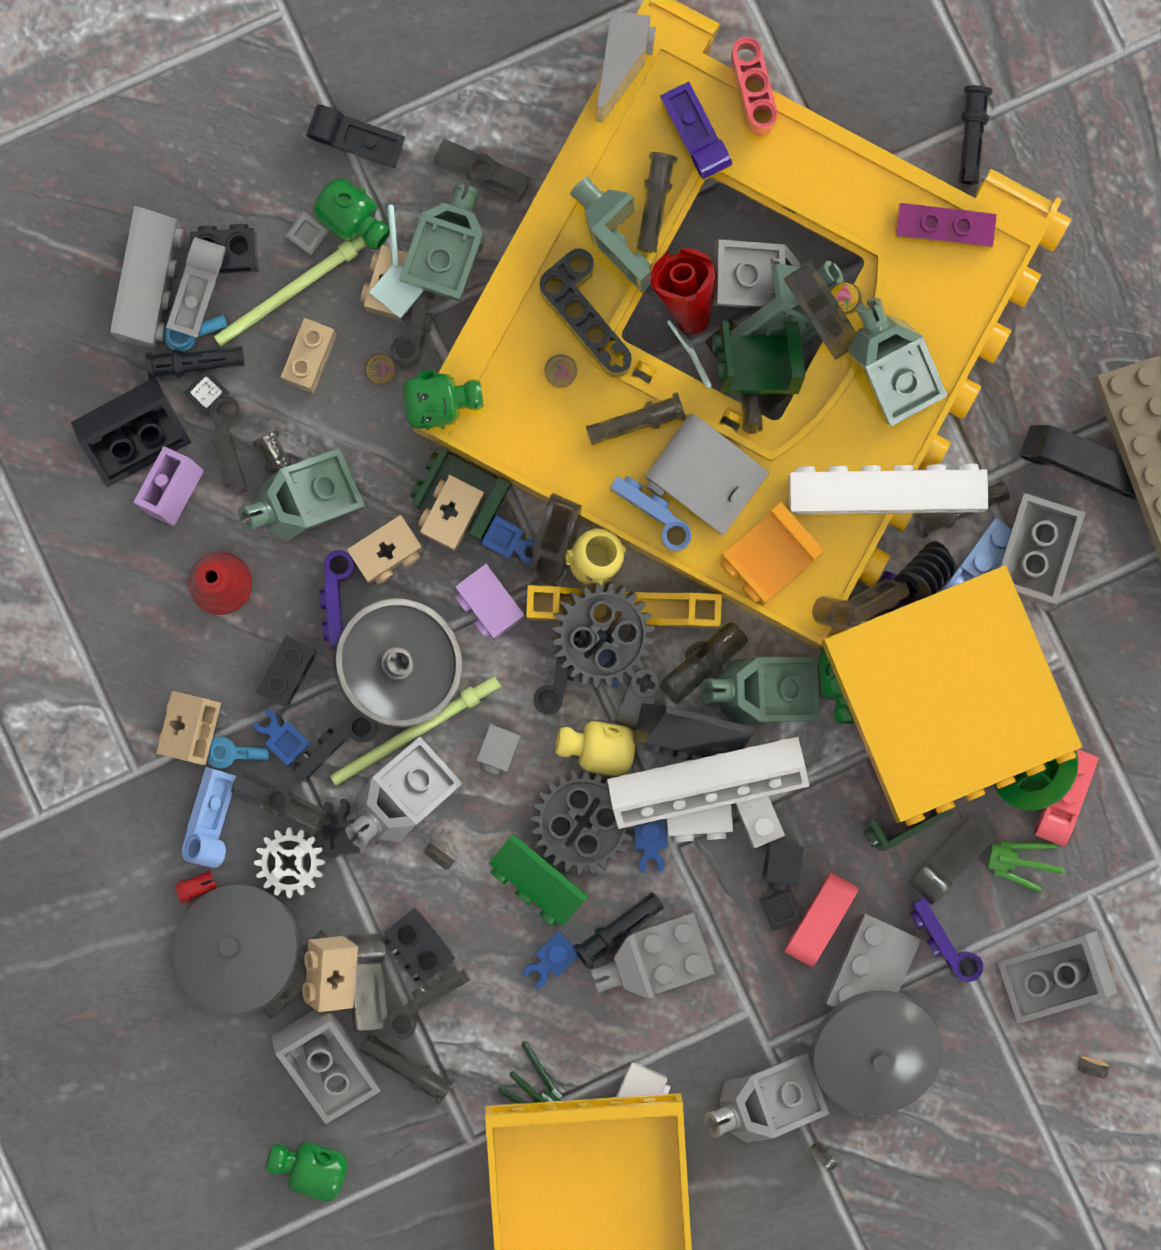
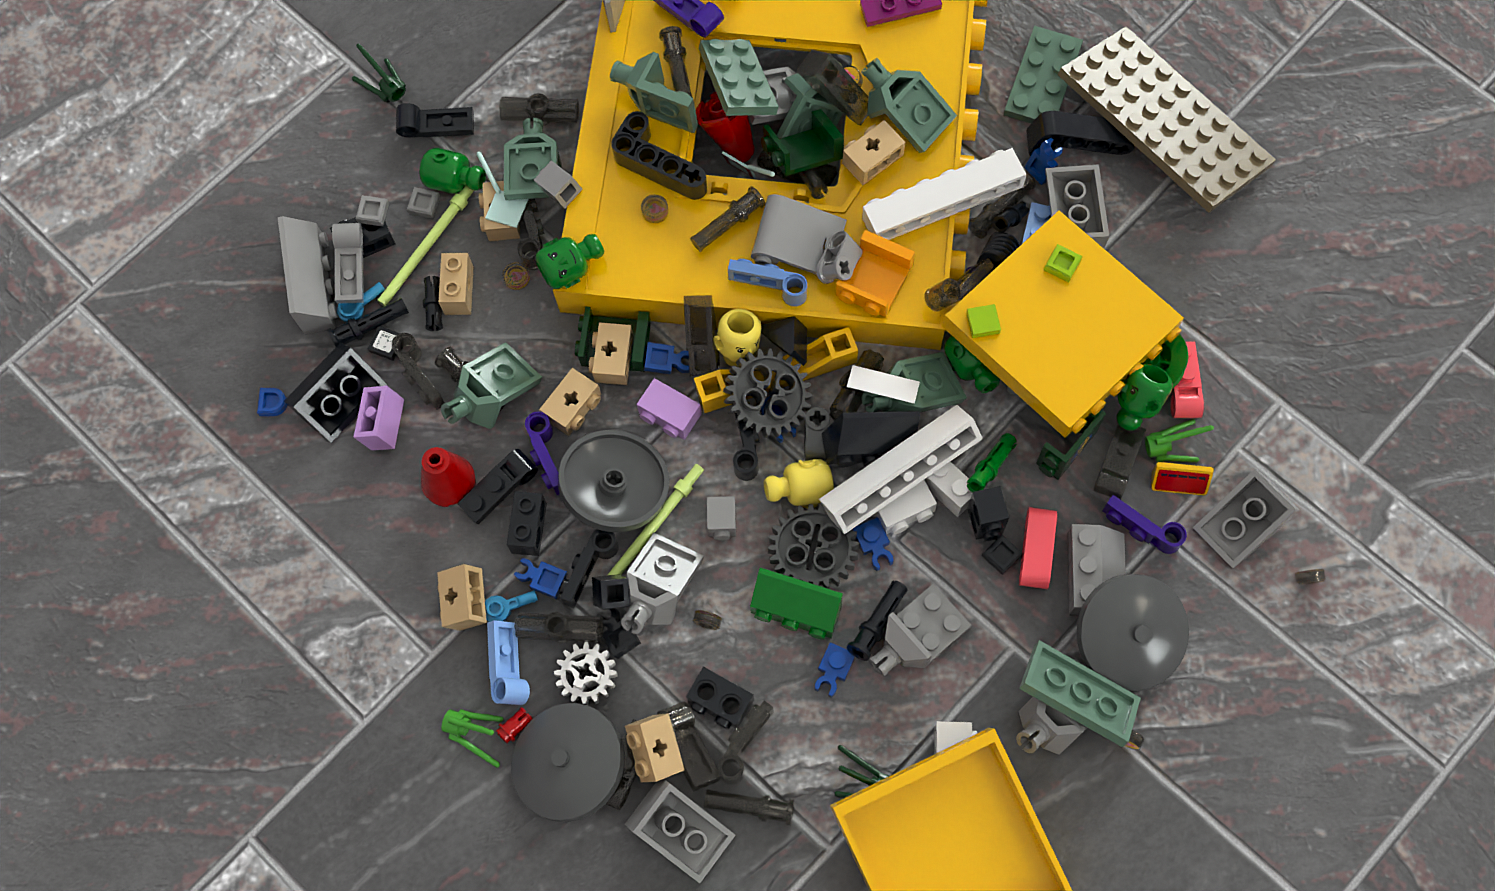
camera: 15 degrees left, 15 degrees down
none -> blue tile [257,388,288,416]
none -> dark green plant [352,43,406,102]
none -> light grey tile [355,195,389,226]
none -> black pin [423,276,443,331]
none -> bright green plant [441,709,504,768]
none -> black plate [458,449,538,524]
none -> light grey brick [534,160,582,209]
none -> black brick [592,574,630,609]
none -> sand green plate [699,39,779,116]
none -> black slope [761,316,807,366]
none -> light grey piece [816,230,863,284]
none -> tan brick [842,120,906,185]
none -> white sticker [847,365,920,404]
none -> lime tile [966,304,1001,338]
none -> green pin [967,433,1017,492]
none -> black axle [993,201,1029,233]
none -> sand green plate [1004,26,1083,123]
none -> sand green plate [1019,640,1141,747]
none -> blue plate [1024,138,1063,185]
none -> lime tile [1044,244,1083,282]
none -> green piece [1116,364,1173,431]
none -> slope [1151,462,1214,496]

